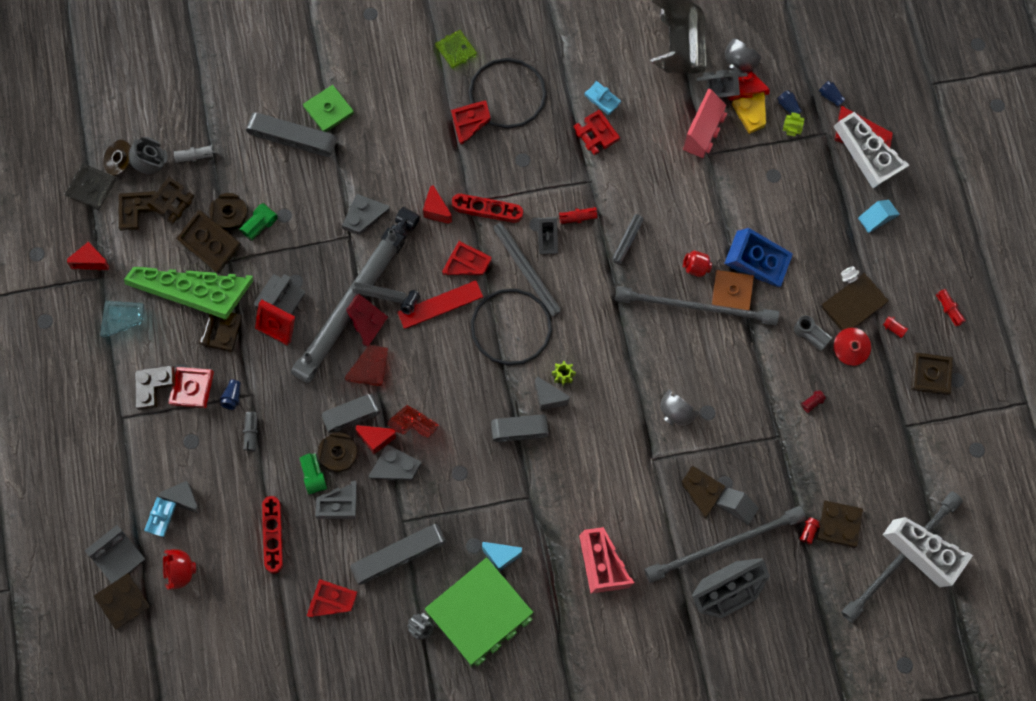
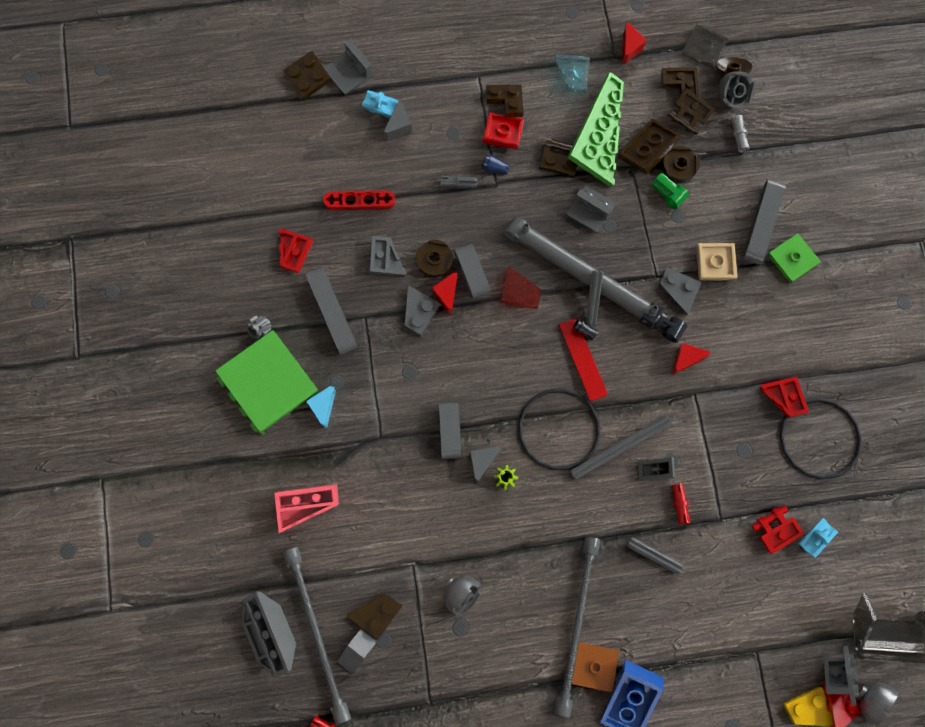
camera: 90 degrees right, 5 degrees up
red cylinder [163,549,196,590] -> none
red plate [255,300,295,345] -> none
green piece [299,453,327,495] -> none
dark red wing [346,294,388,347] -> none
clear red plate [388,405,439,438] -> none
clear neon green piece [435,29,477,69] -> none
red wing [442,241,492,275] -> none
red beam [452,194,523,223] -> none
coral slope [683,88,727,158] -> none
red head [683,250,712,277] -> none
none -> tan plate [696,243,737,281]

